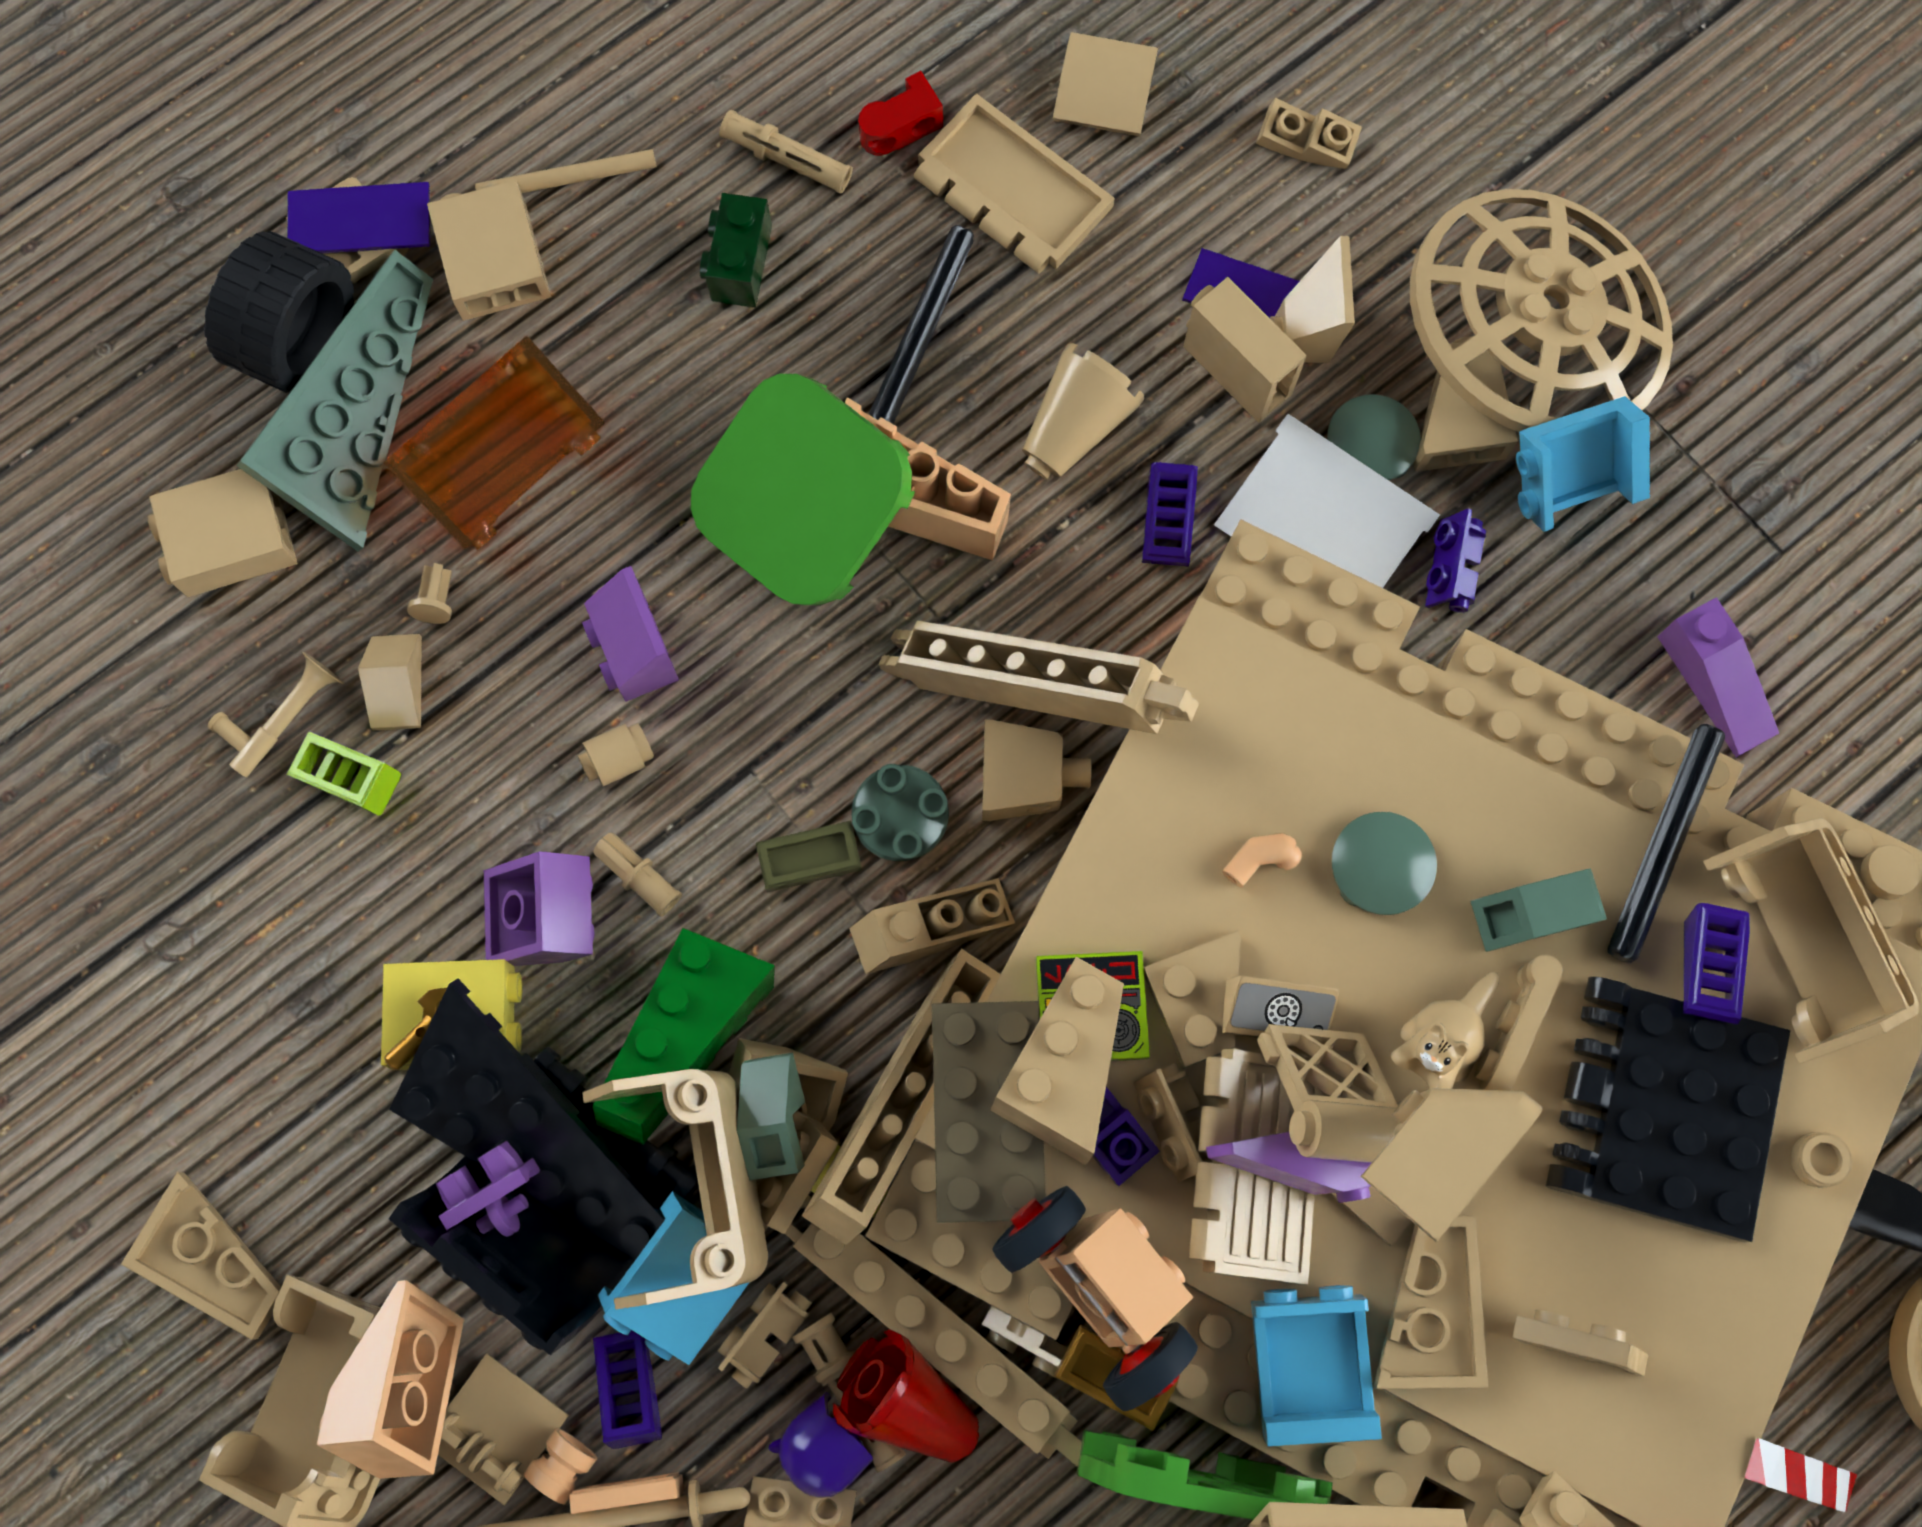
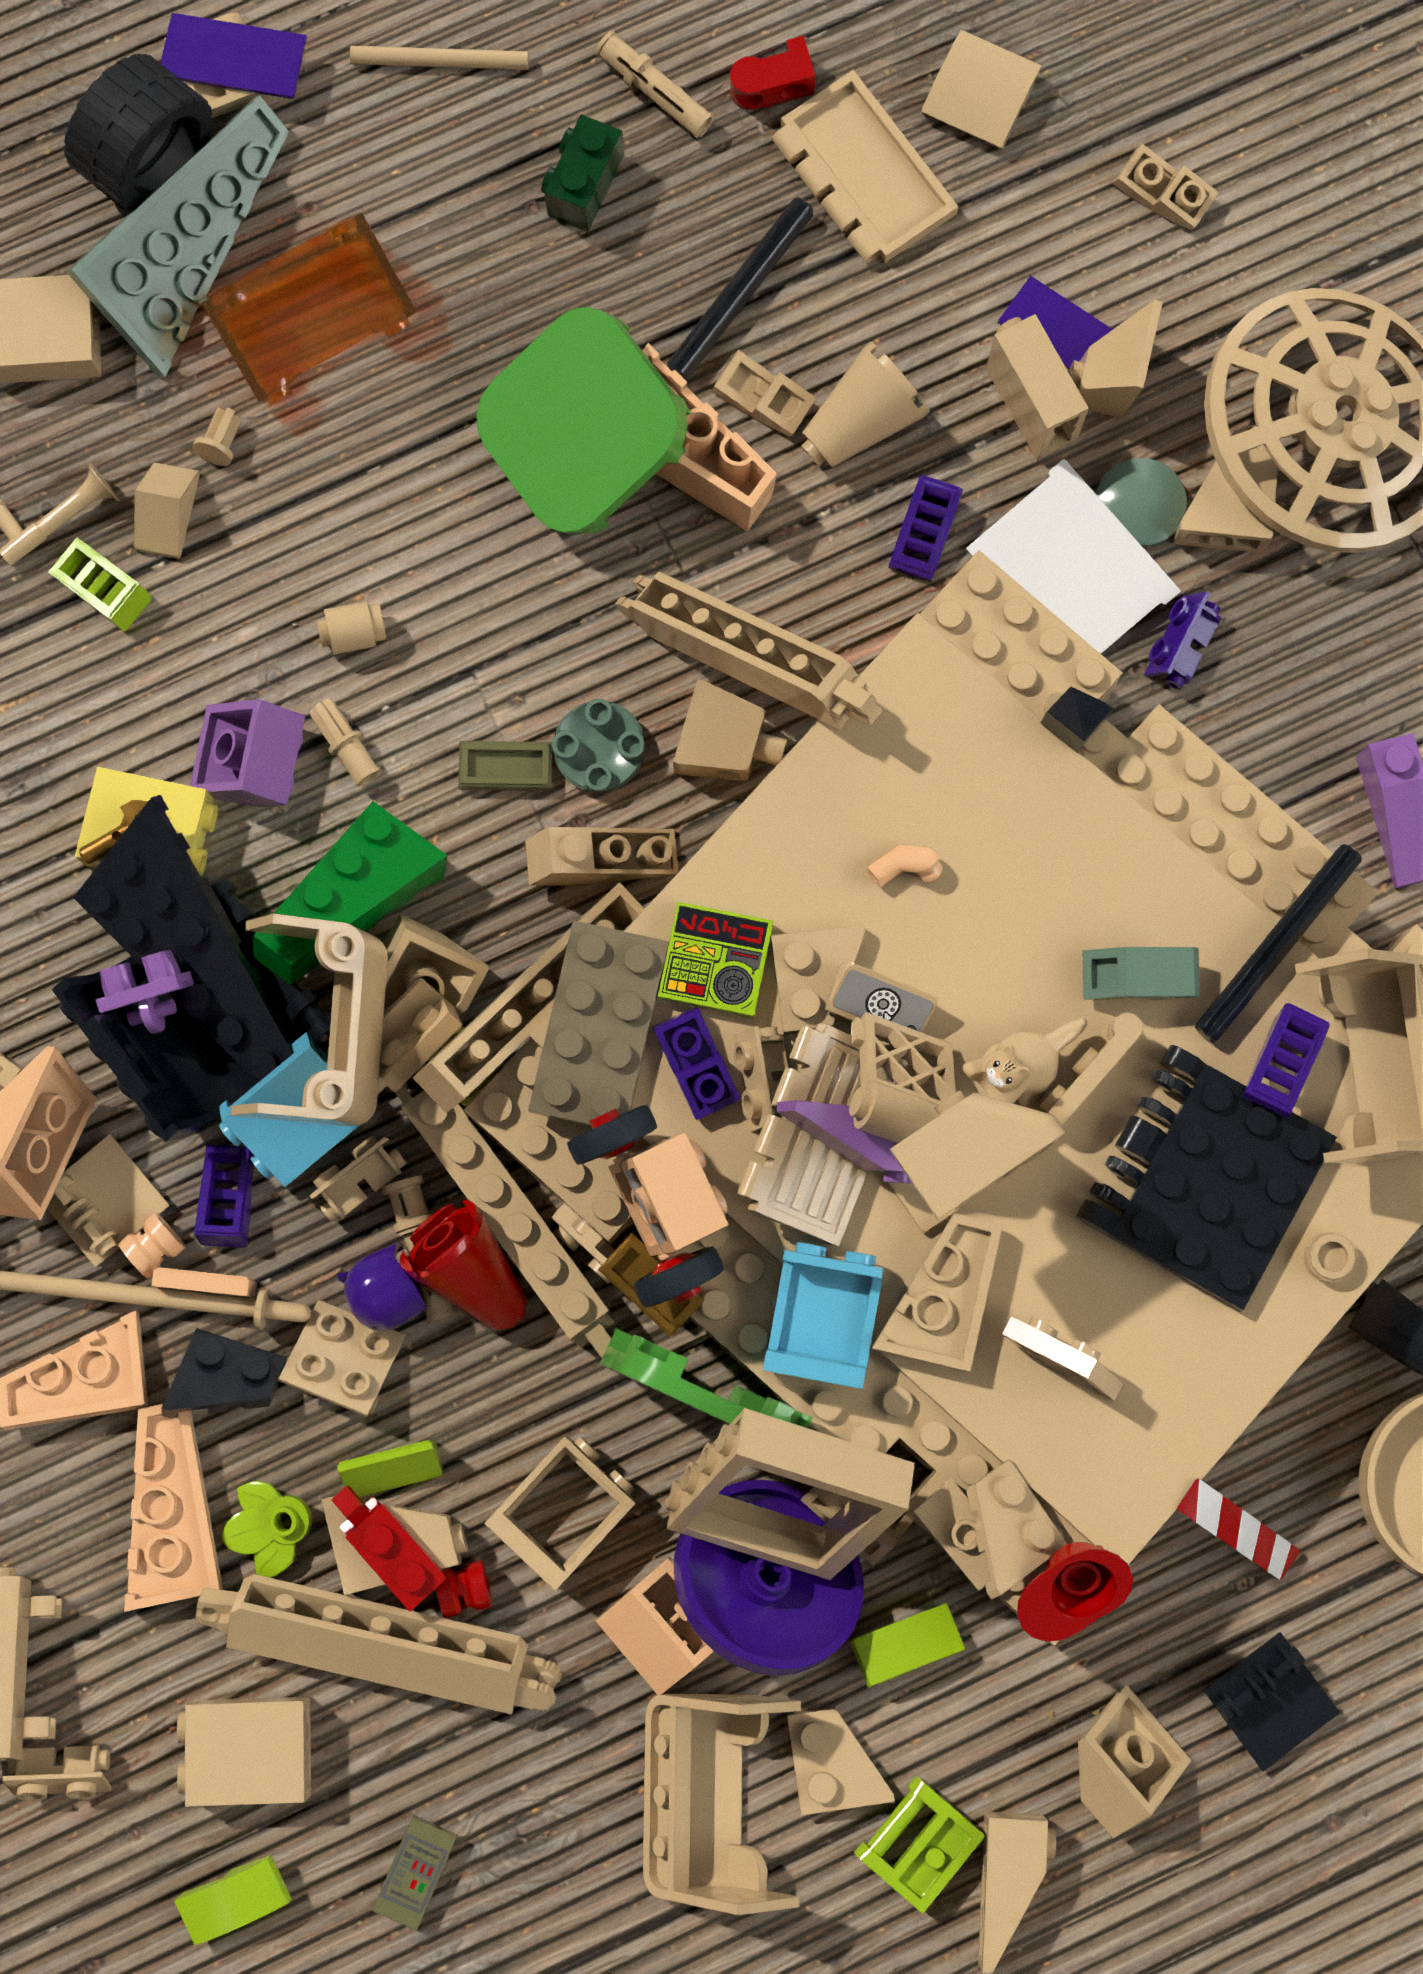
camera: 15 degrees right, 5 degrees up
tan brick [427,180,551,321] -> none
medium lavender slope [582,566,679,702] -> none
sand green slope [737,1052,805,1181] -> none
tan wedge [990,957,1124,1166] -> none
sand green dish [1332,812,1437,915] -> none
medium azure panel [1516,396,1650,532] -> none
none -> tan slope [711,350,817,437]
none -> black slope [1040,686,1113,753]

